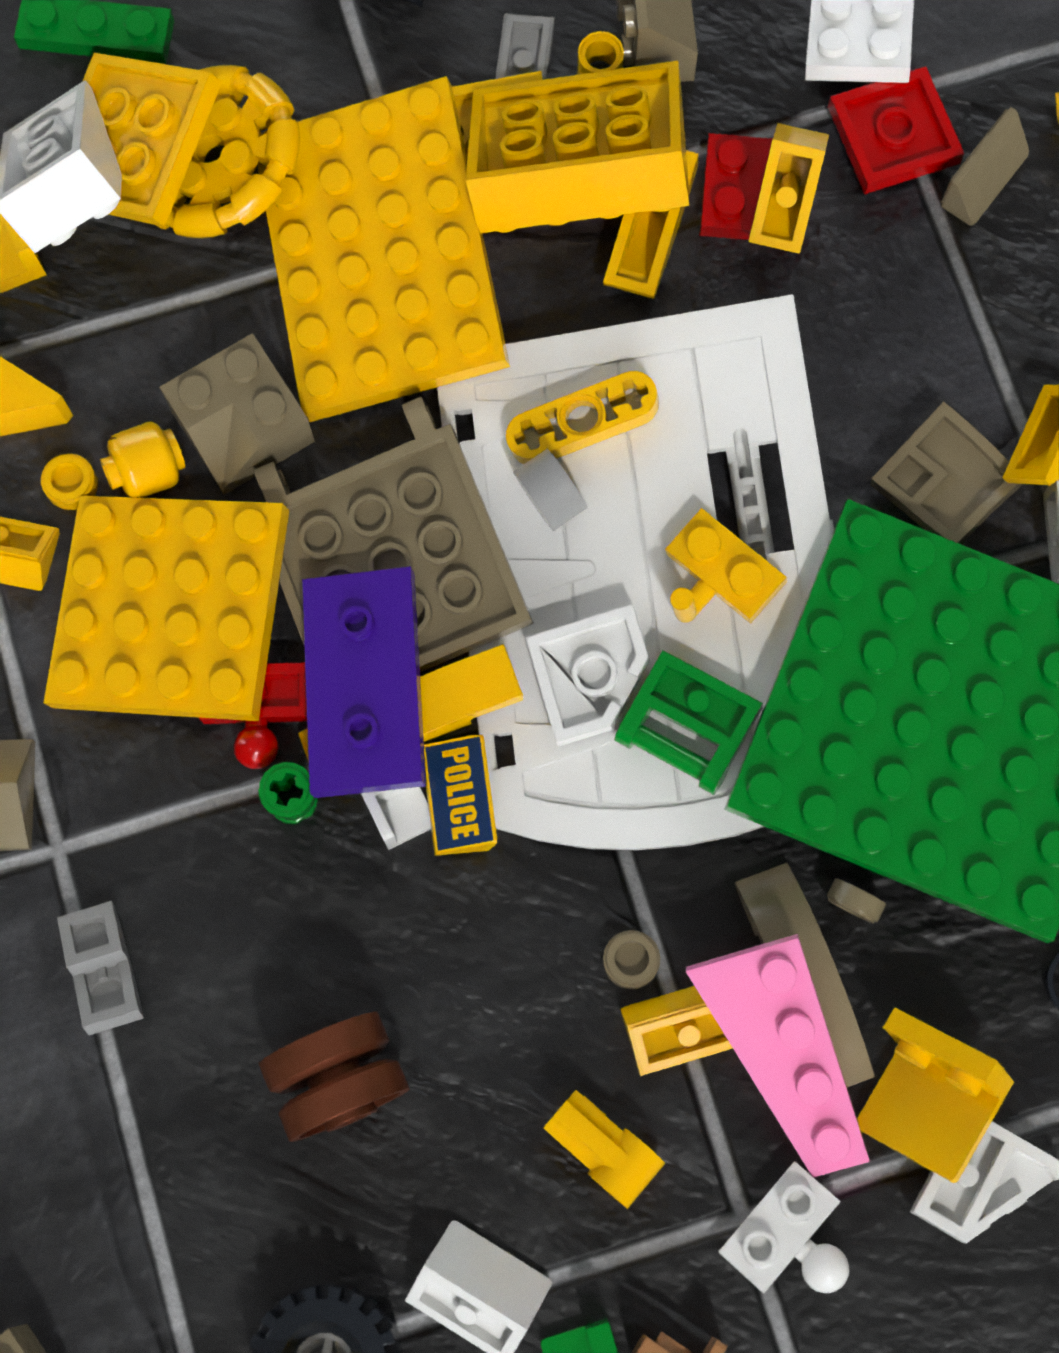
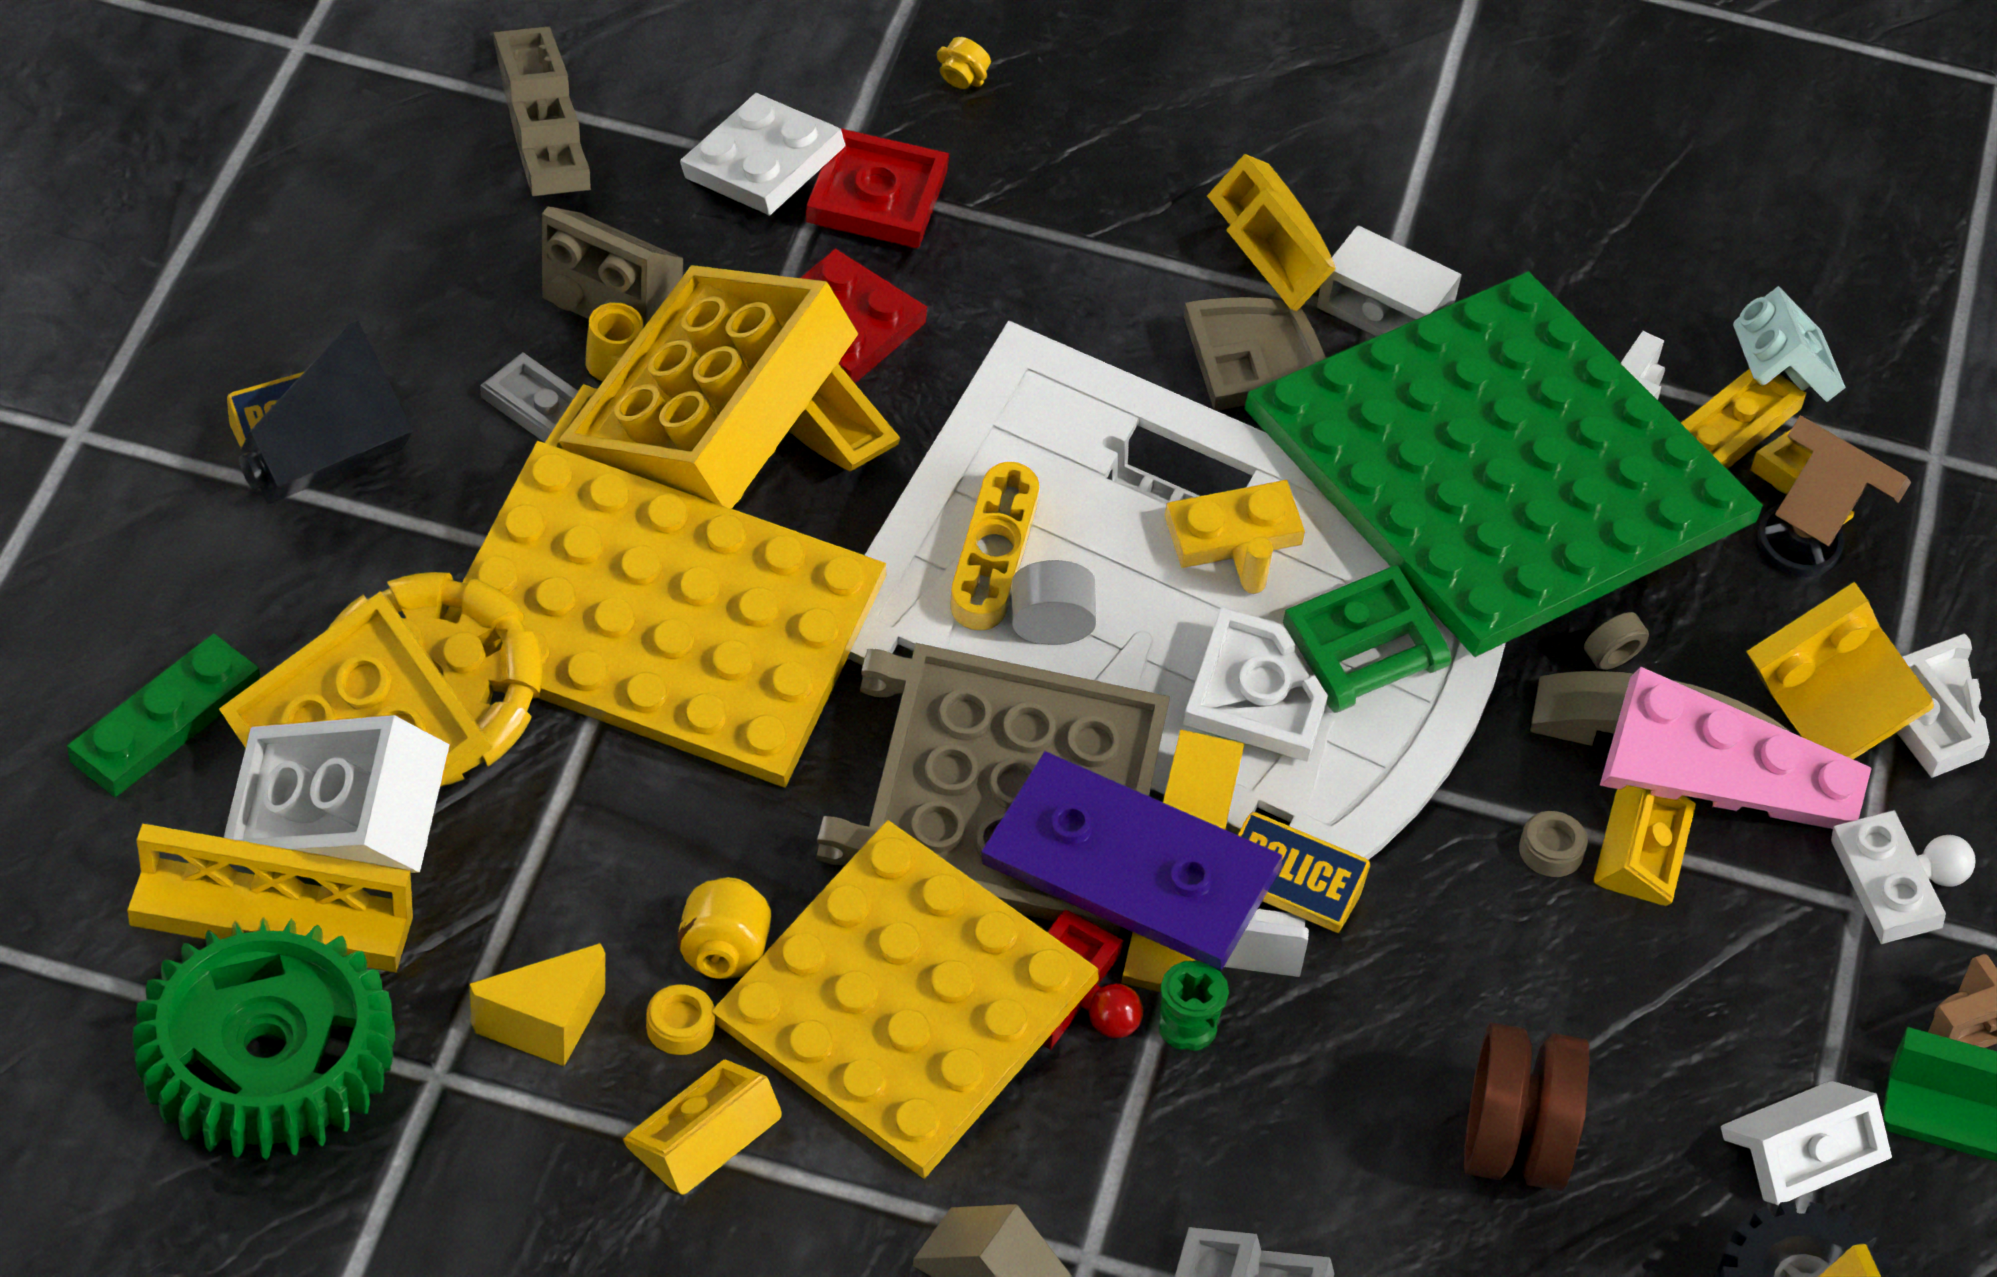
camera: 65 degrees left, 25 degrees down
dark tan slope [160,333,315,495] -> none
yellow piece [544,1090,665,1209] -> none
yellow slope [749,123,829,254] -> none
dark tan slope [941,107,1029,225] -> none

